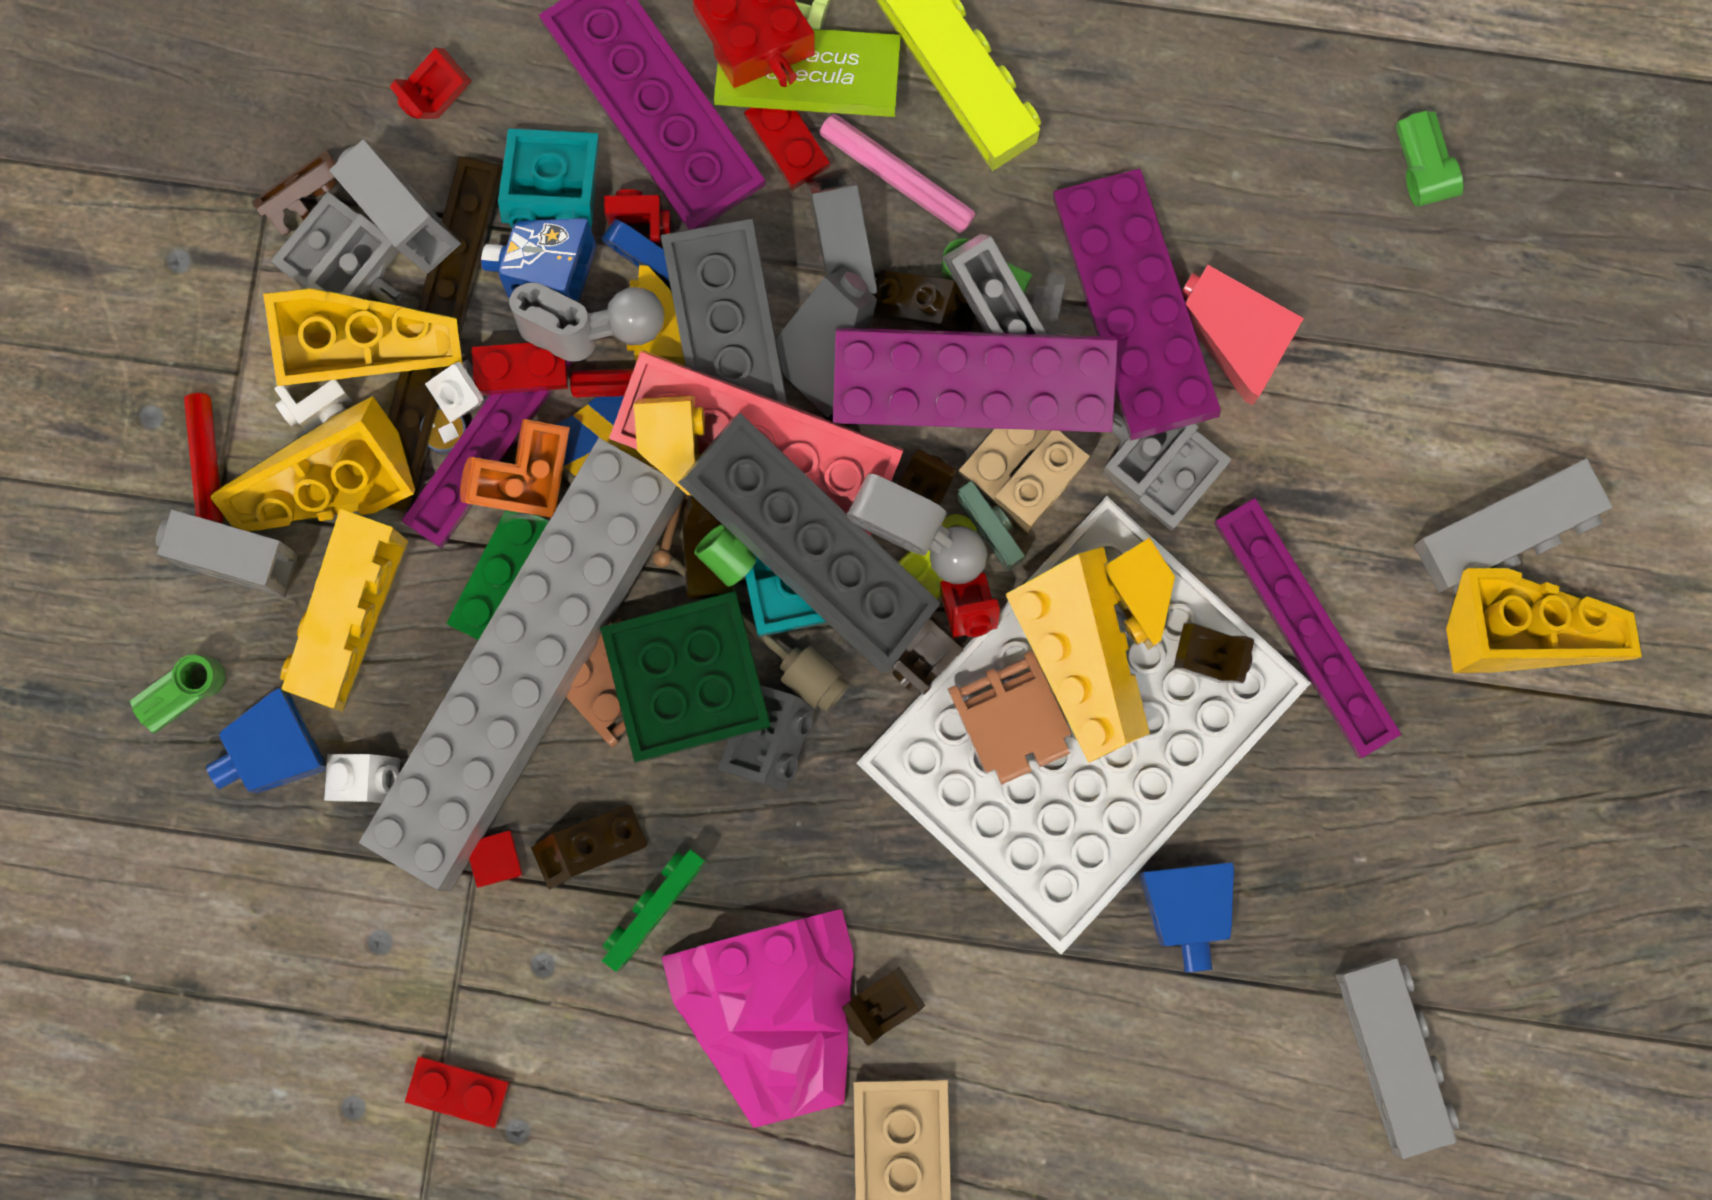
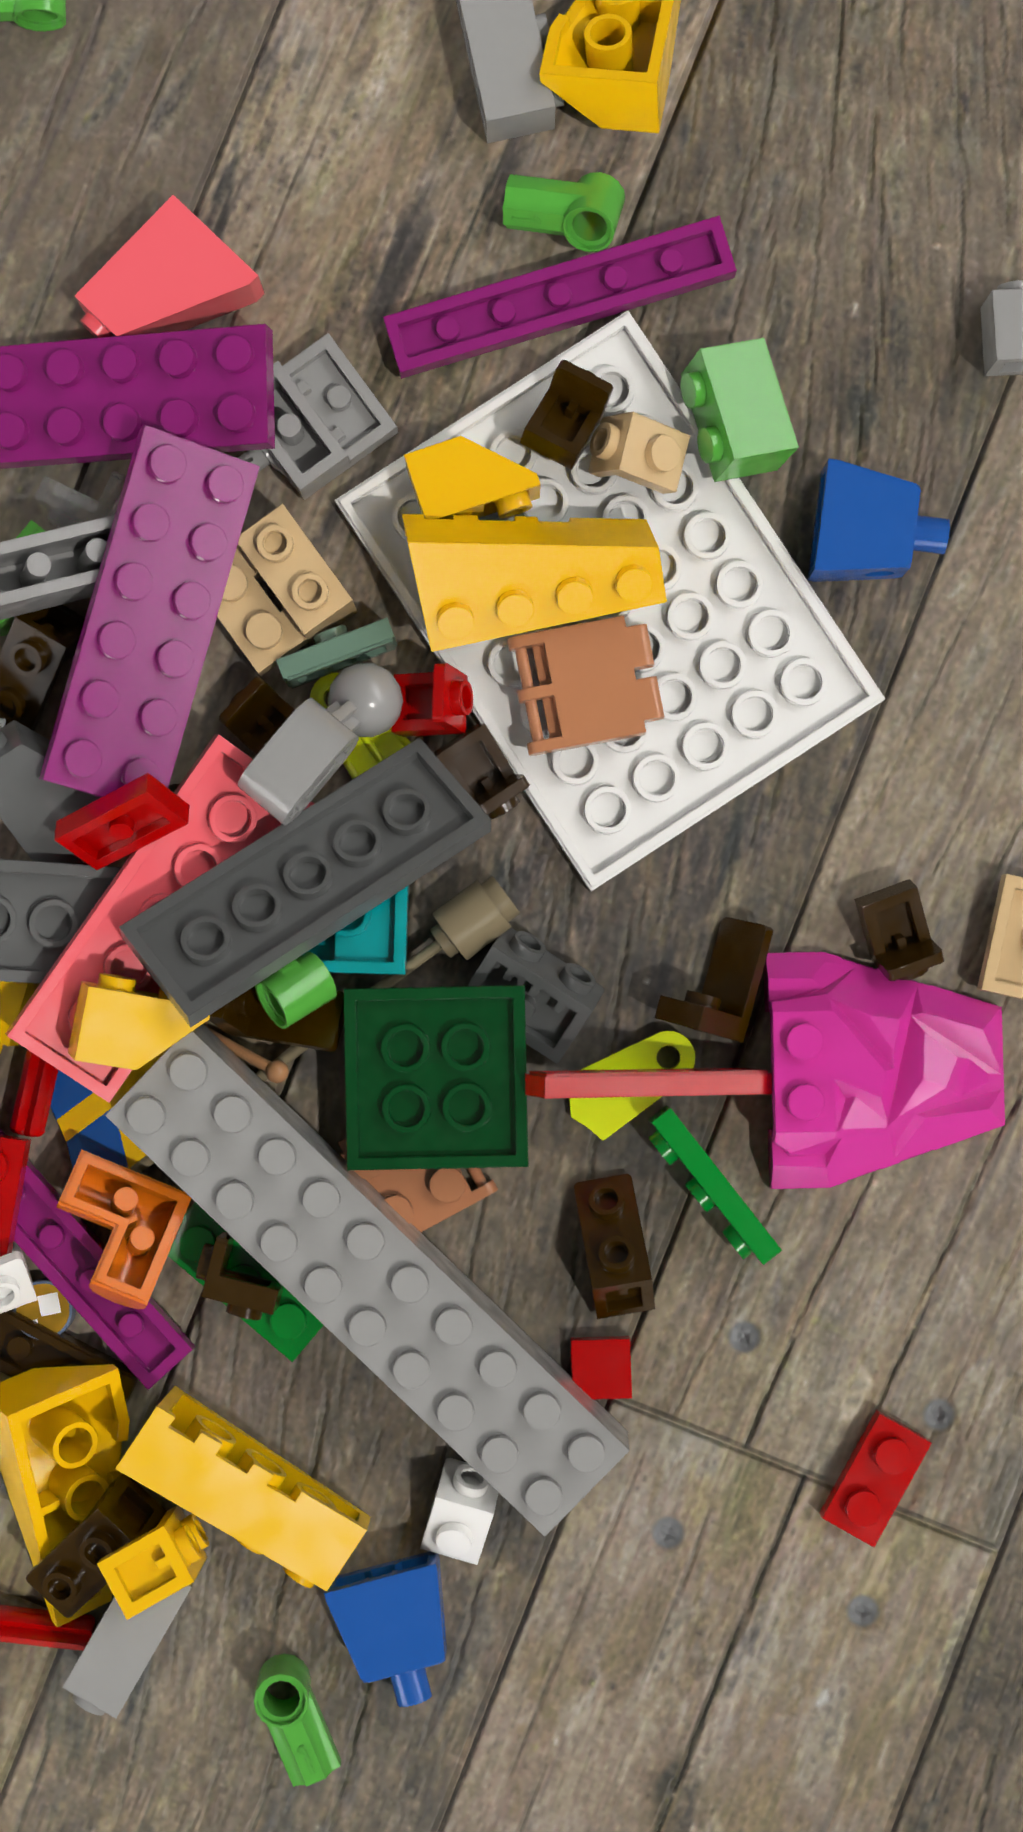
camera: 75 degrees left, 5 degrees up
none -> dark brown bracket [26,1473,167,1618]
none -> red plate [54,773,190,870]
none -> yellow bracket [97,1505,209,1620]
none -> dark brown bracket [196,1232,284,1320]
none -> bright green piece [503,172,625,252]
none -> tile [525,1068,772,1099]
none -> neon yellow piece [569,1030,695,1140]
none -> tan bracket [588,412,690,494]
none -> dark brown bracket [654,917,773,1043]
none -> brick [680,338,799,482]

